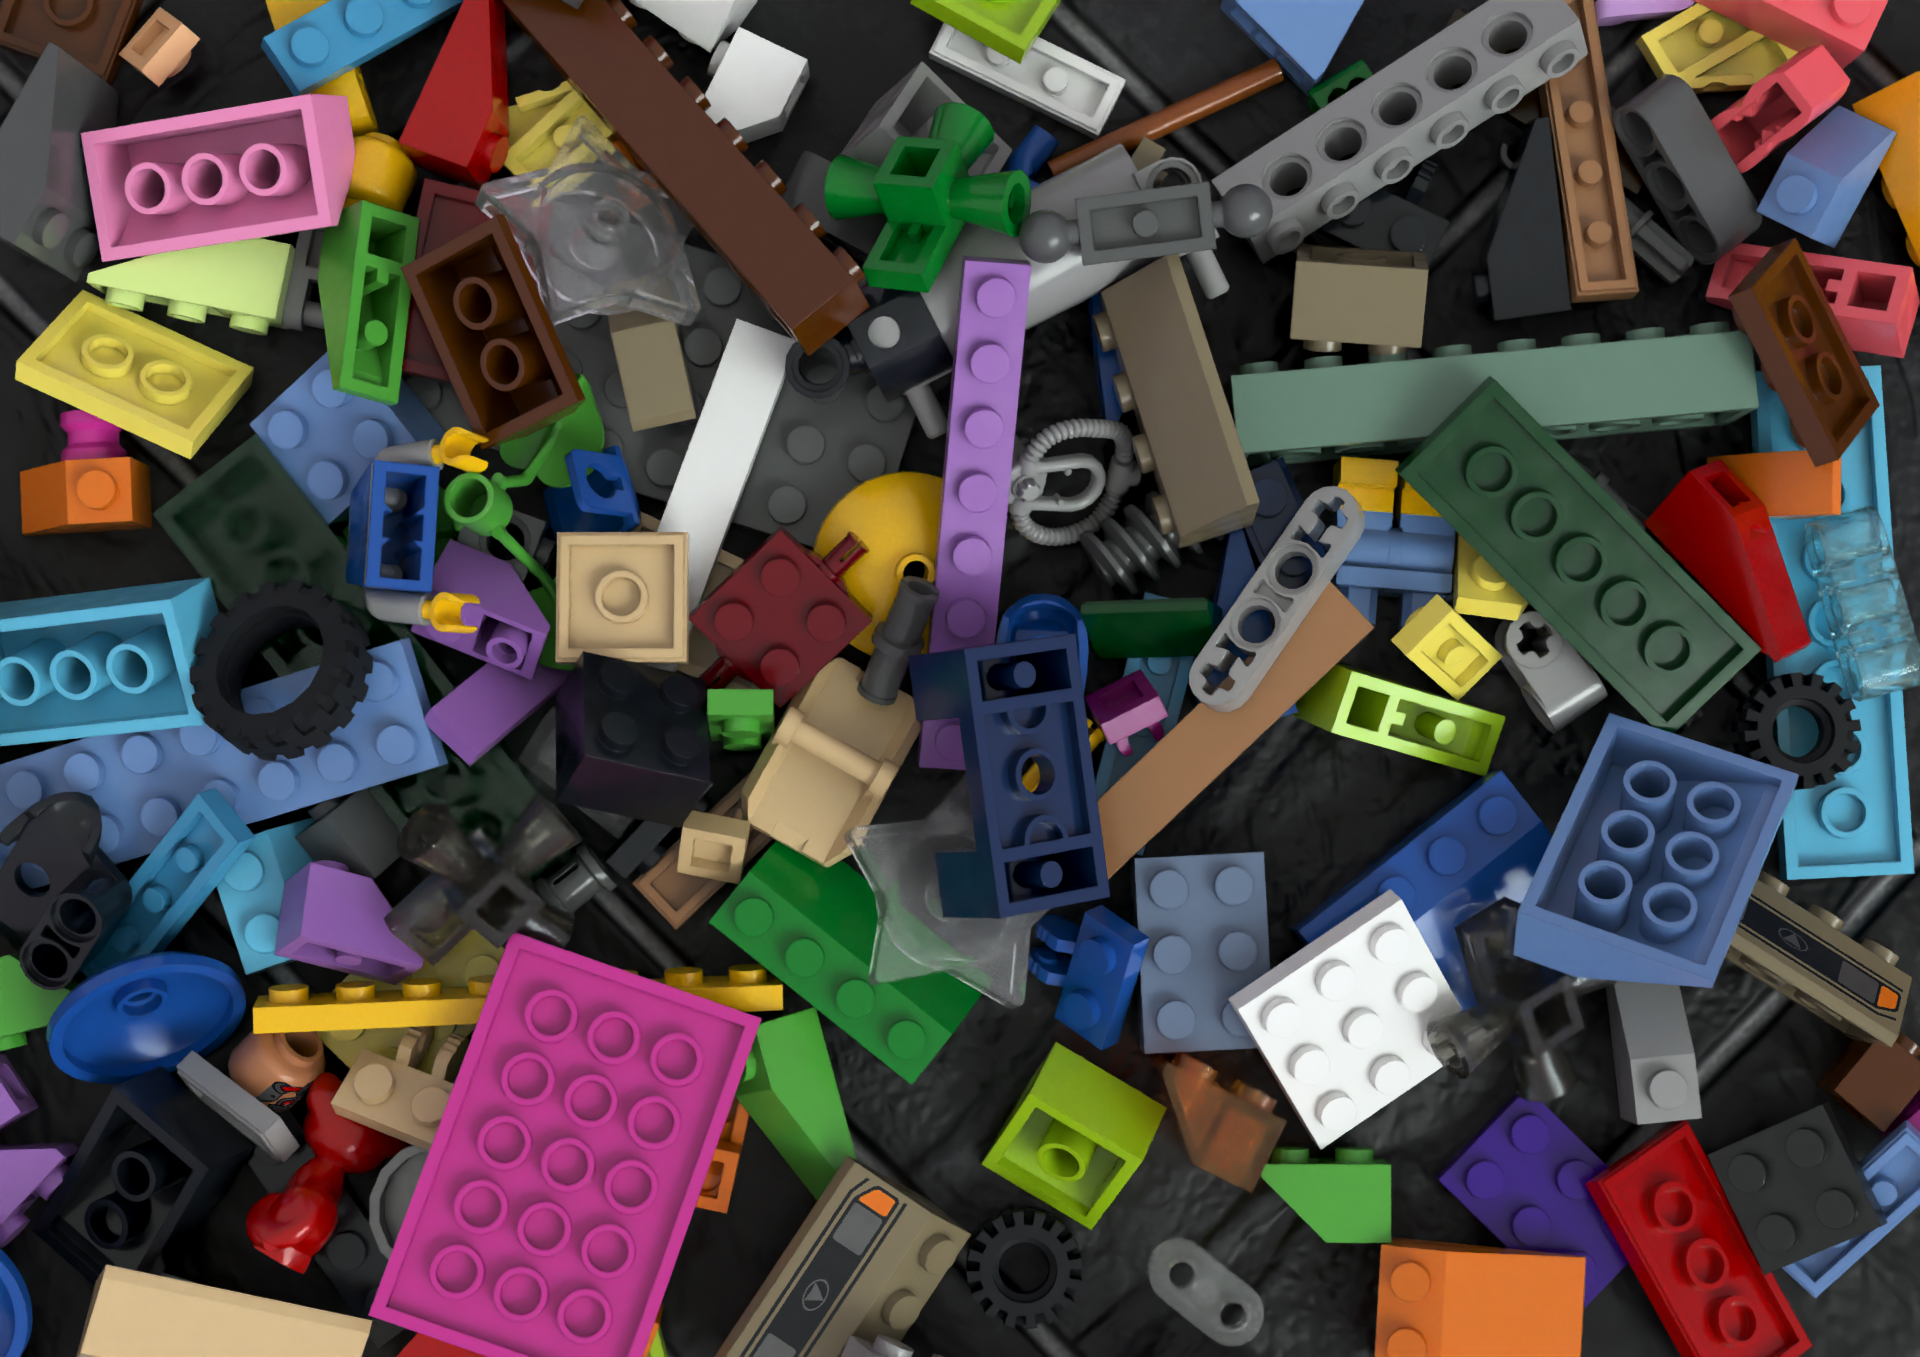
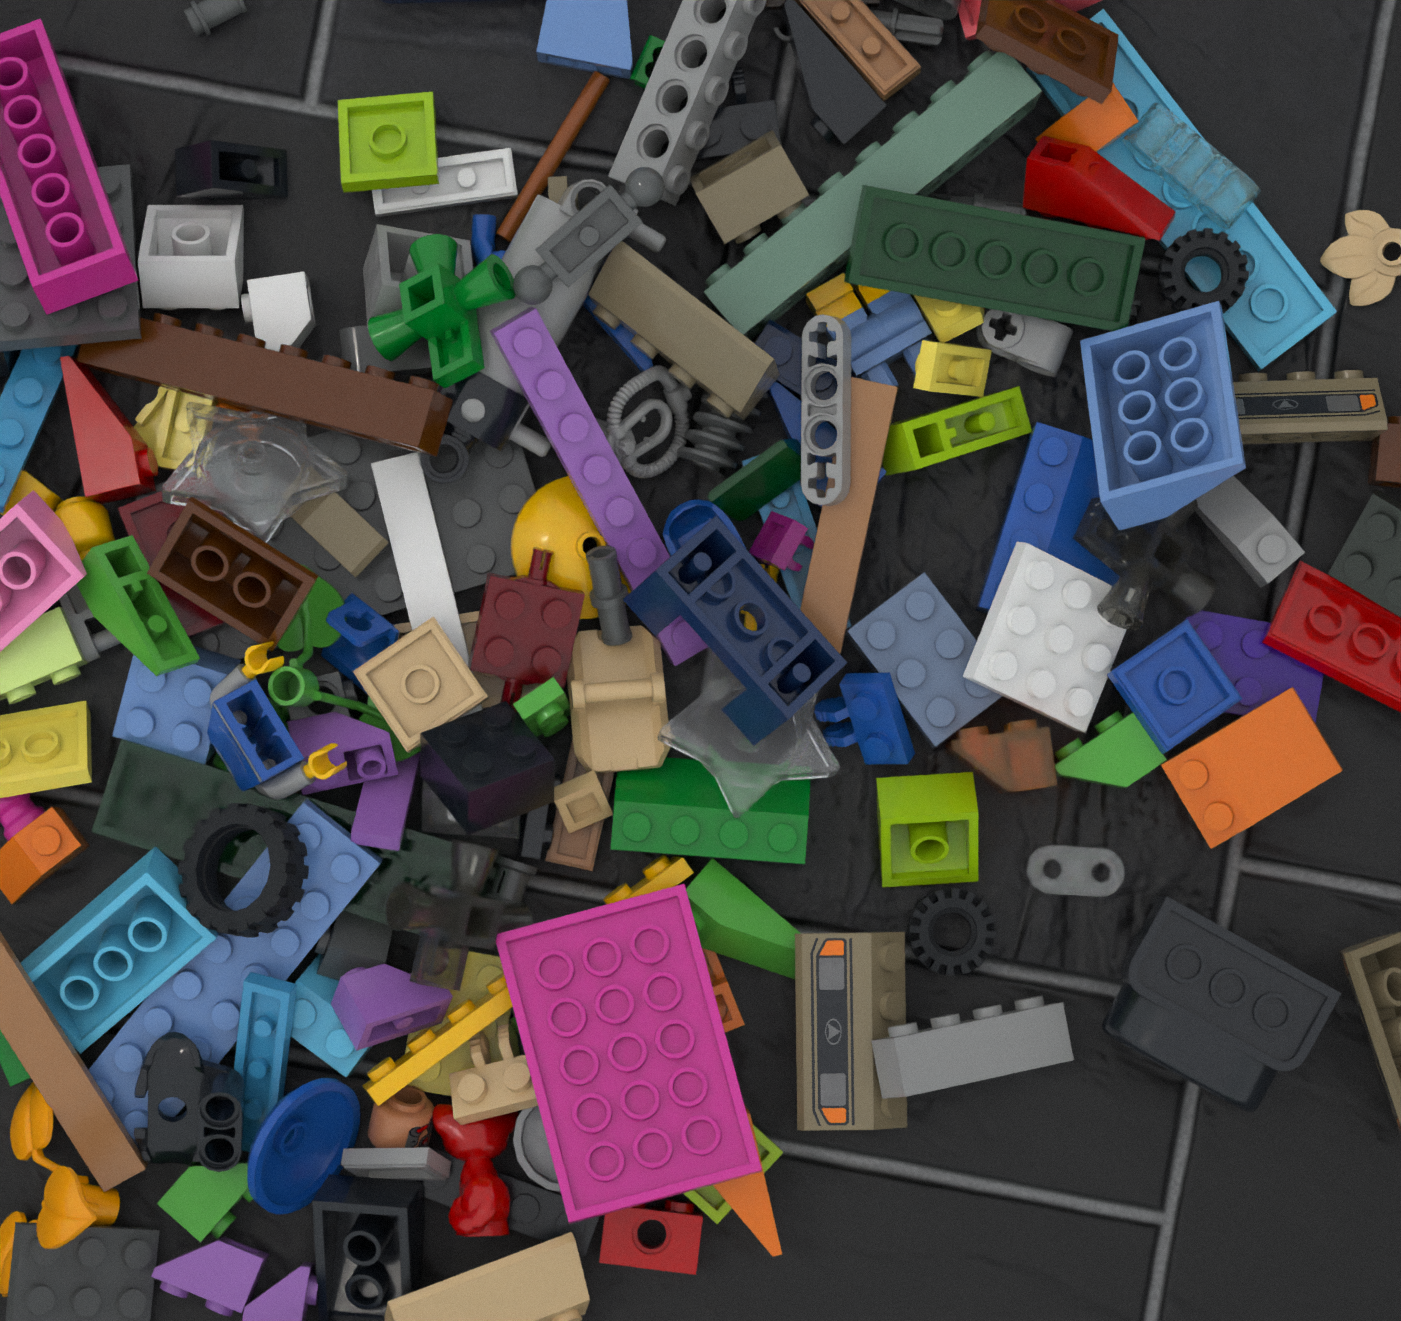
camera: 25 degrees left, 0 degrees up
none -> blue tile [1107,619,1242,754]

